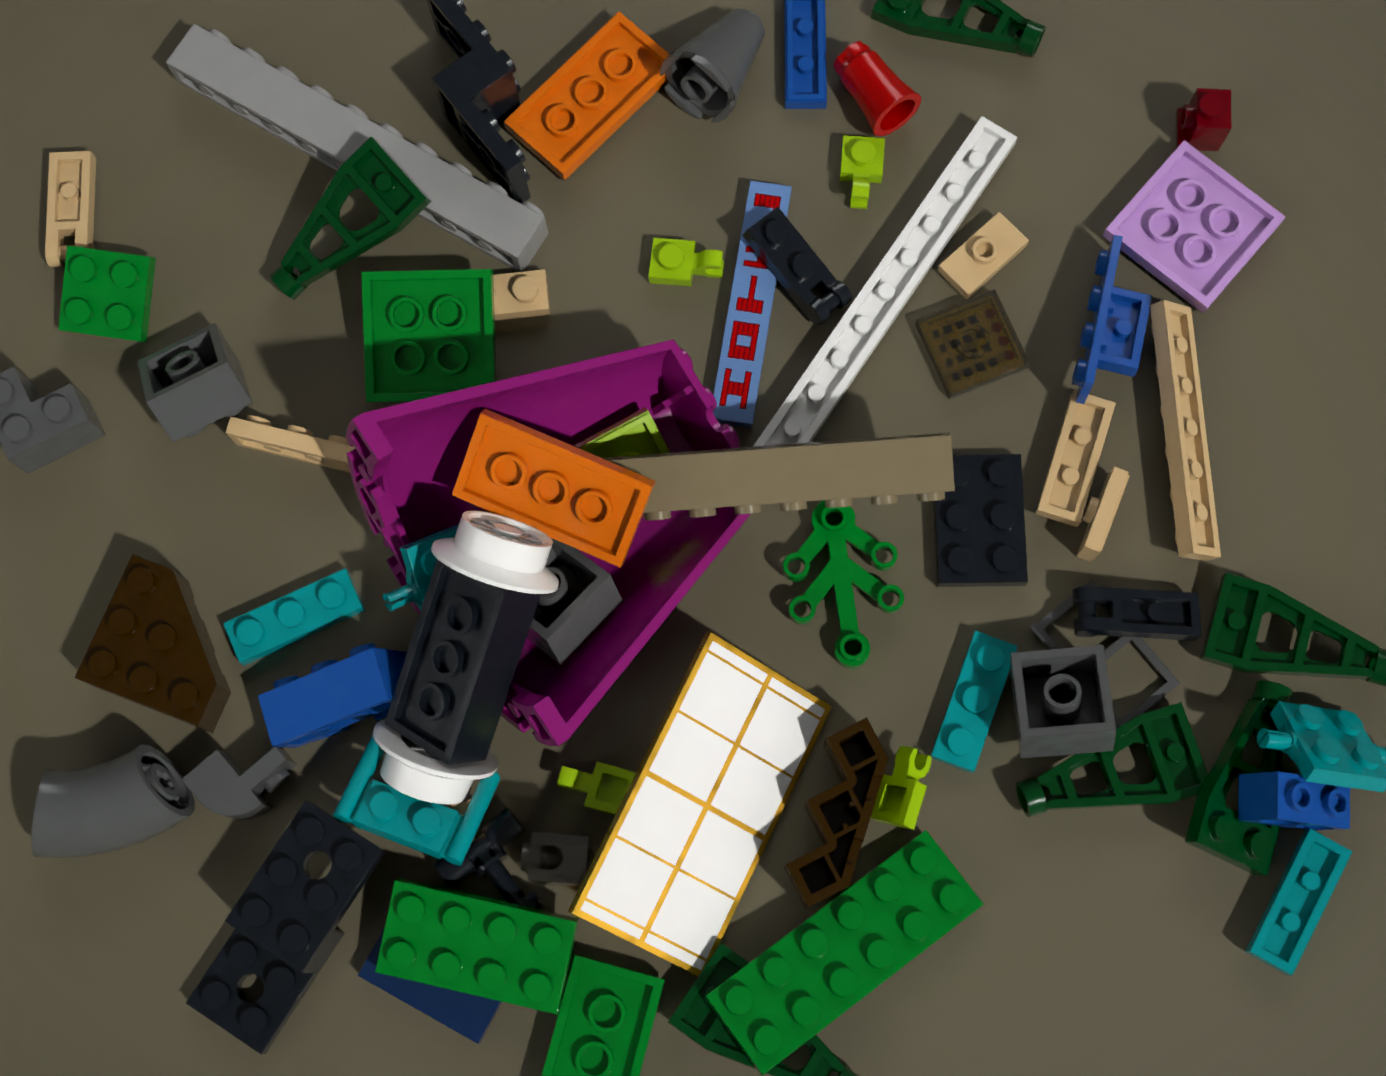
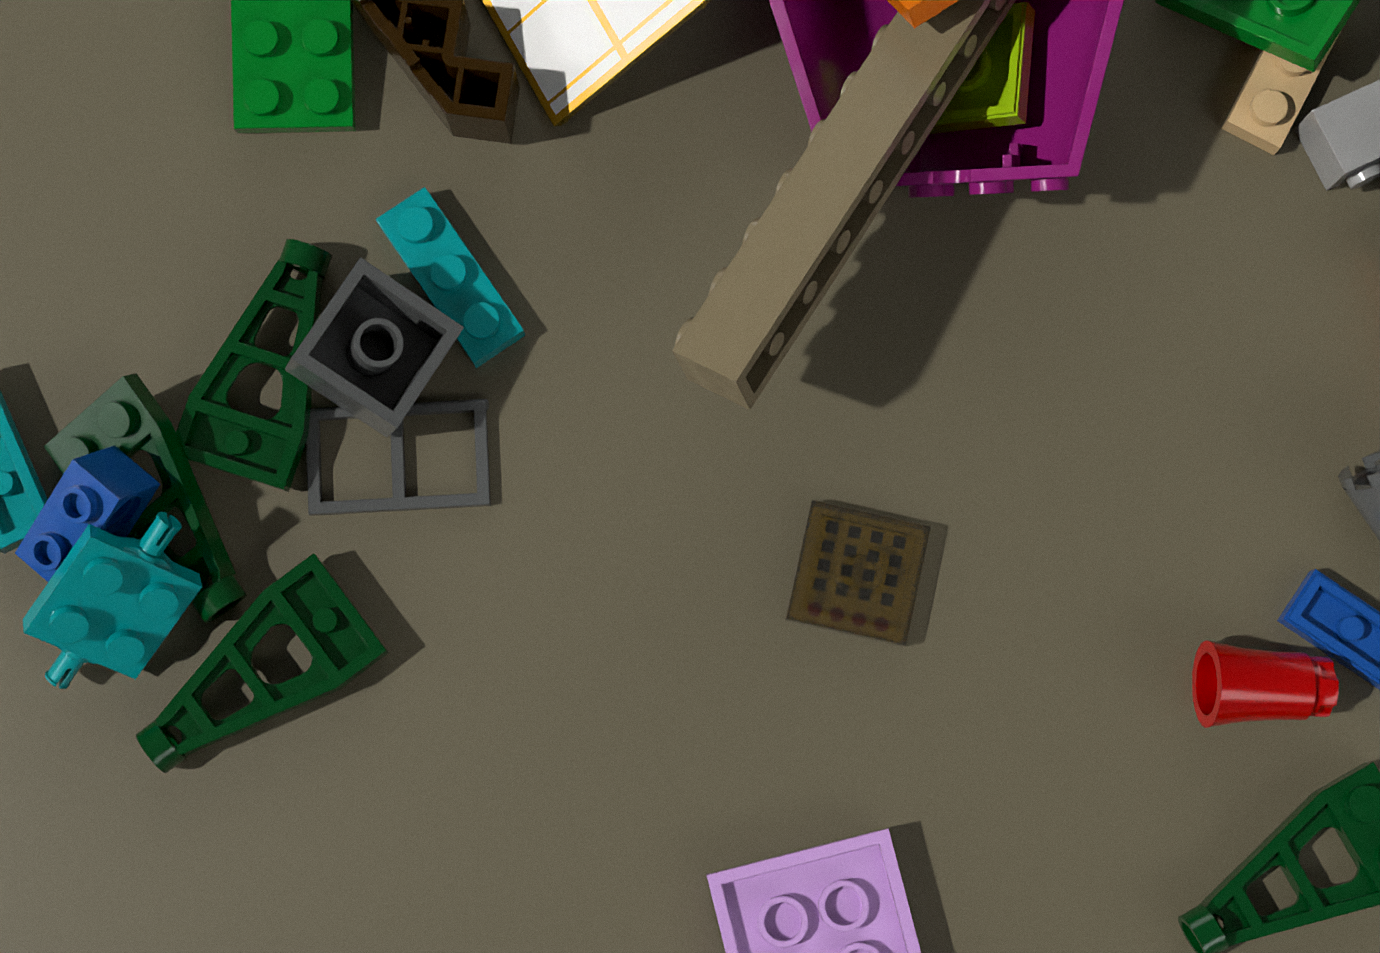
camera: 120 degrees right, 5 degrees up
lime plate [648,238,724,287] -> none
medium blue tile [713,180,792,429] -> none
black plate [742,207,852,325] -> none
white plate [753,116,1018,447] -> none
green plant [783,500,904,669] -> none
lime plate [840,135,885,209] -> none
lime plate [871,745,932,830] -> none
black plate [933,454,1028,587] -> none
tan plate [937,212,1029,300] -> none
tan plate [1035,390,1116,527] -> none
blue bracket [1072,234,1152,404] -> none
black plate [1072,586,1201,641] -> none
tan plate [1076,466,1130,562] -> none
tan plate [1150,300,1221,561] -> none

